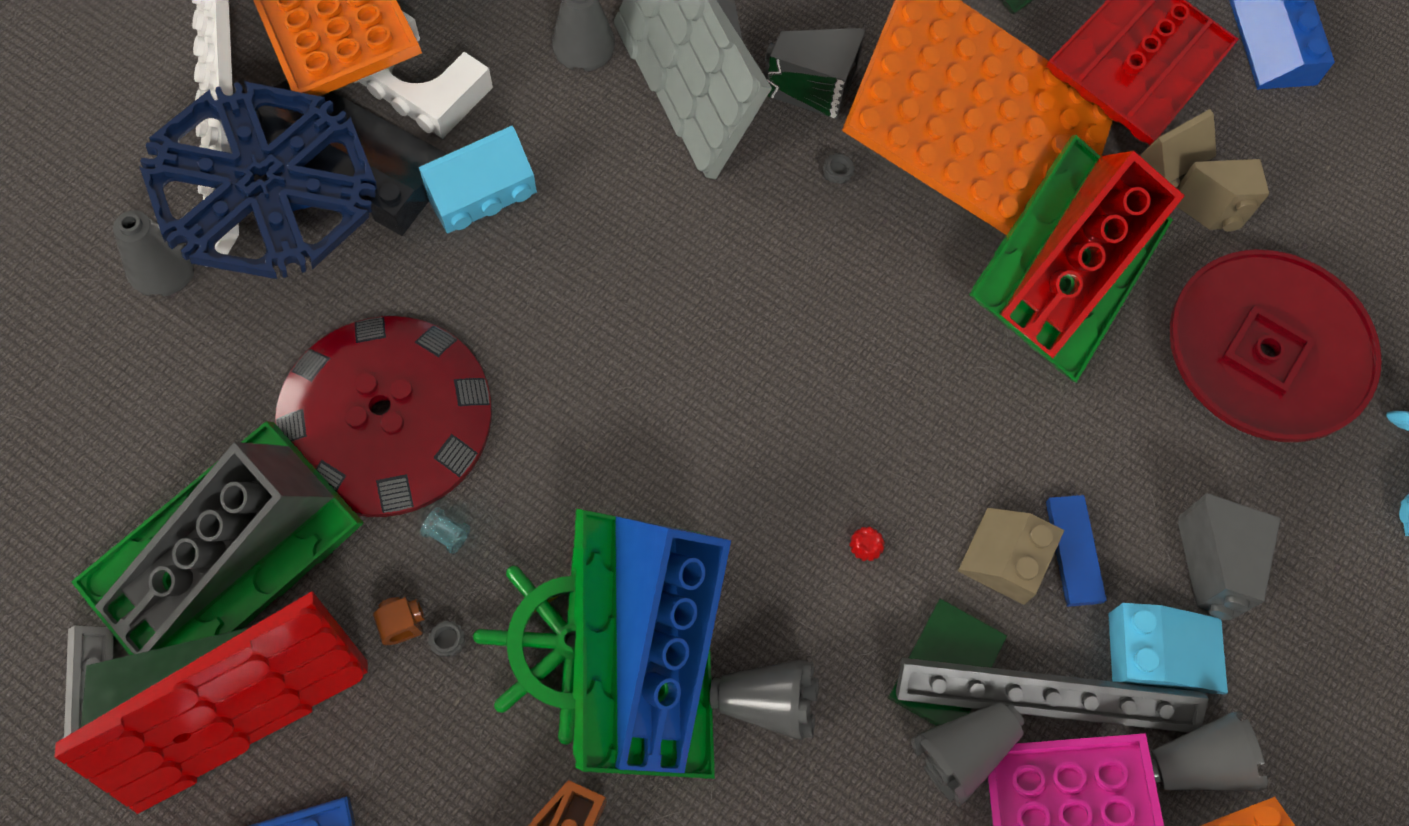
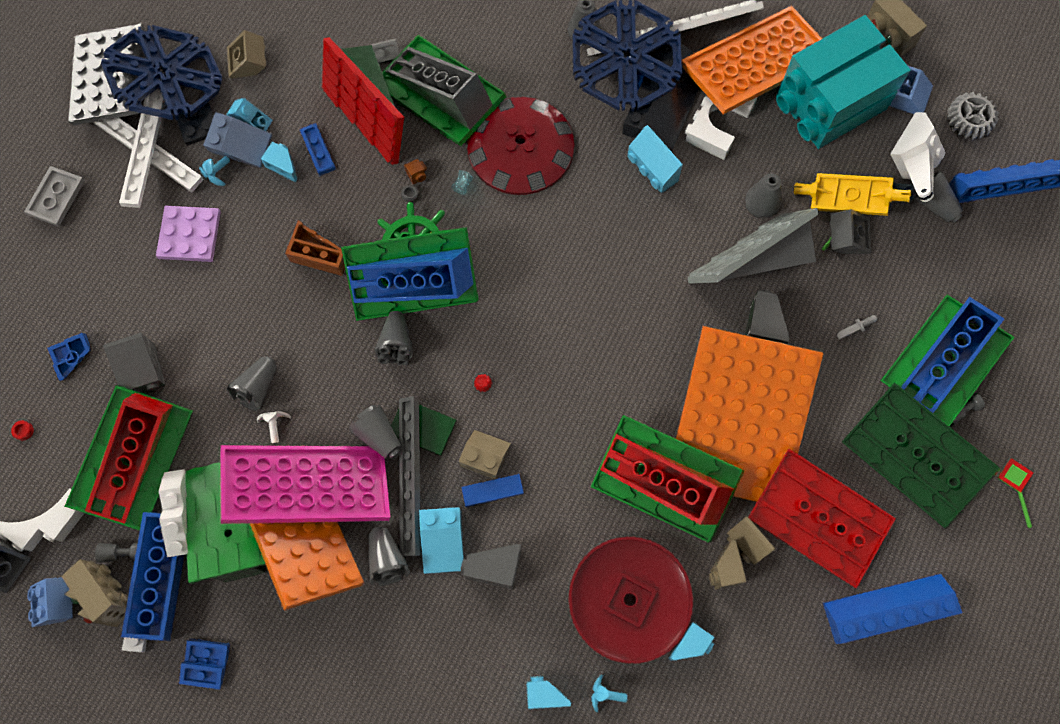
camera: 90 degrees right, 5 degrees up
none -> medium azure slope [668,623,714,661]

